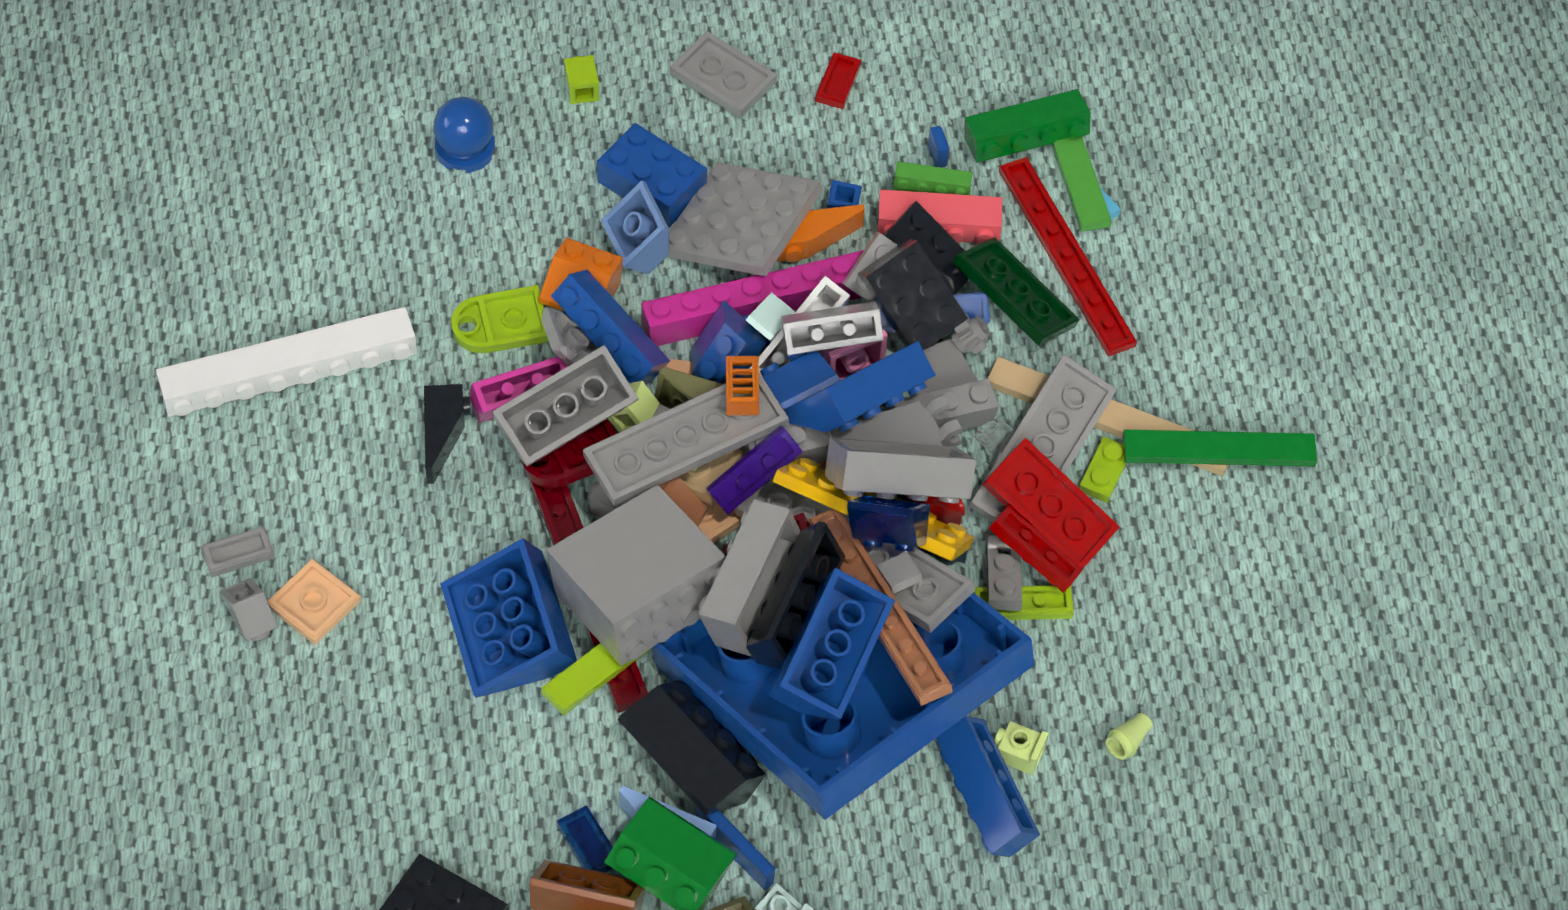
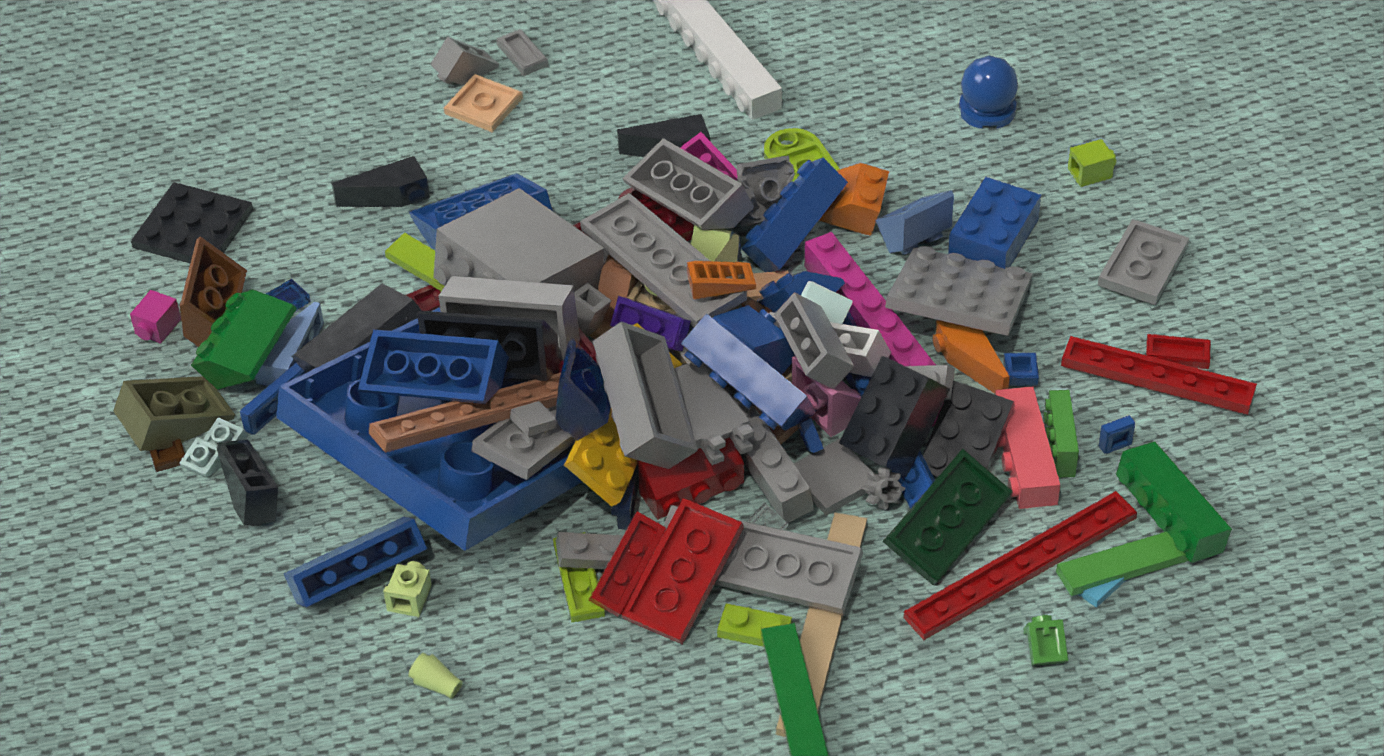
camera: 85 degrees right, 10 degrees down
none -> black slope [217,439,278,526]
none -> black slope [331,156,430,207]
none -> light grey brick [574,283,612,337]
none -> bright green bracket [1023,615,1068,666]
none -> red plate [1061,336,1257,415]

